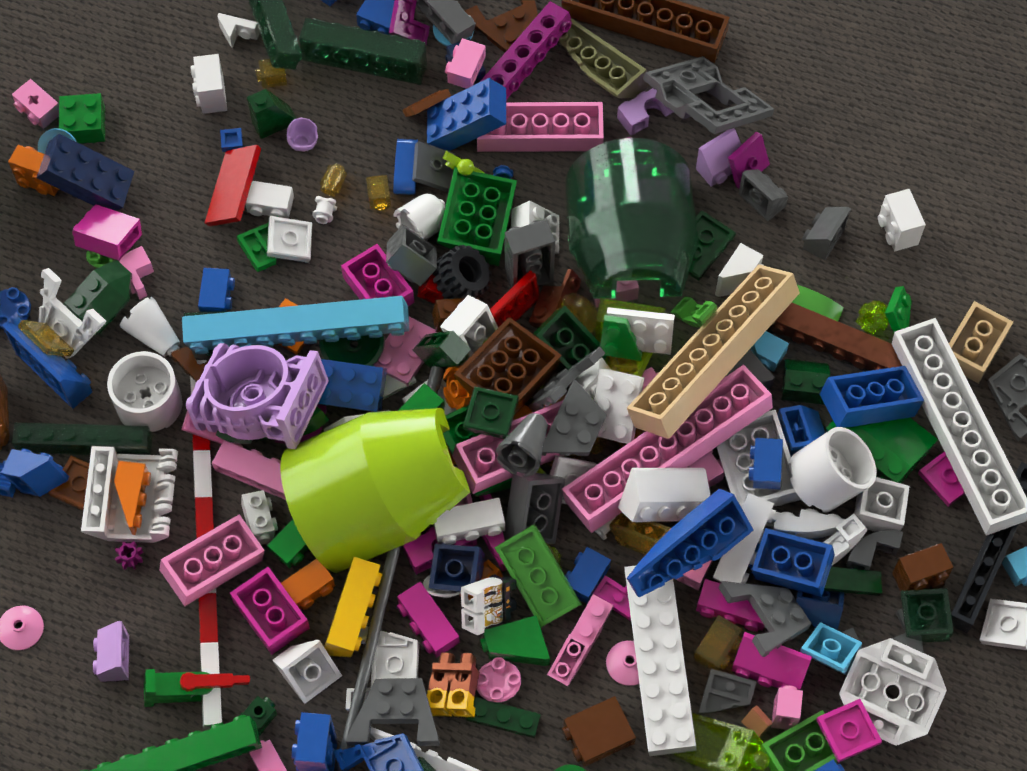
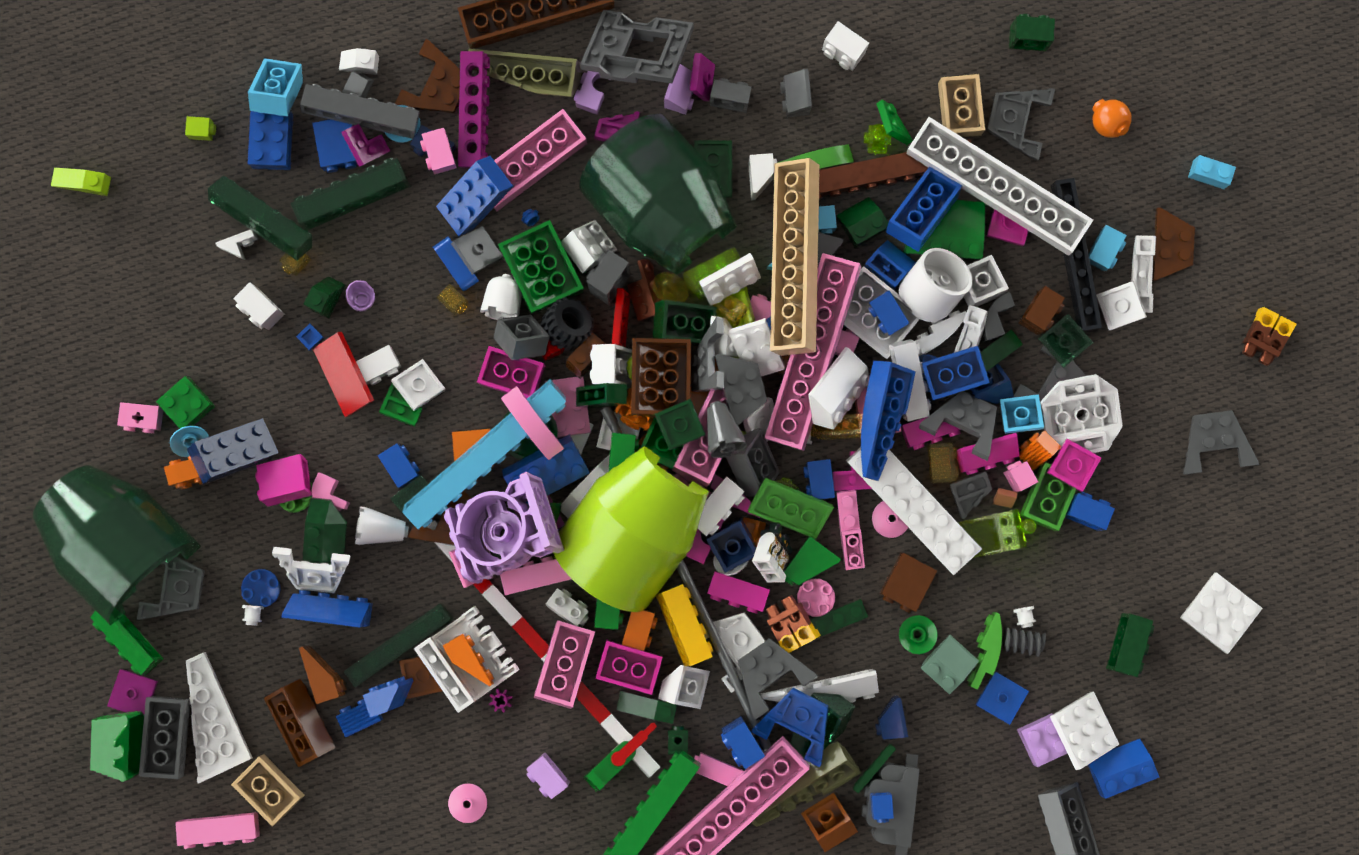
camera: 40 degrees left, 20 degrees up
clear yellow plate [18,320,75,356] -> none
white brick [107,351,182,434] -> none
white brick [312,196,337,224] -> none
clear yellow brick [320,164,347,197] -> none
dark orange tile [402,89,451,117] -> none
lime plate [442,151,485,176] -> none
green wing [600,315,643,361] -> none
bright green slope [671,297,717,328] -> none
none -> bright pink slope [501,386,564,460]
none -> dark green slope [616,691,677,724]
none -> orange brick [1019,430,1061,471]

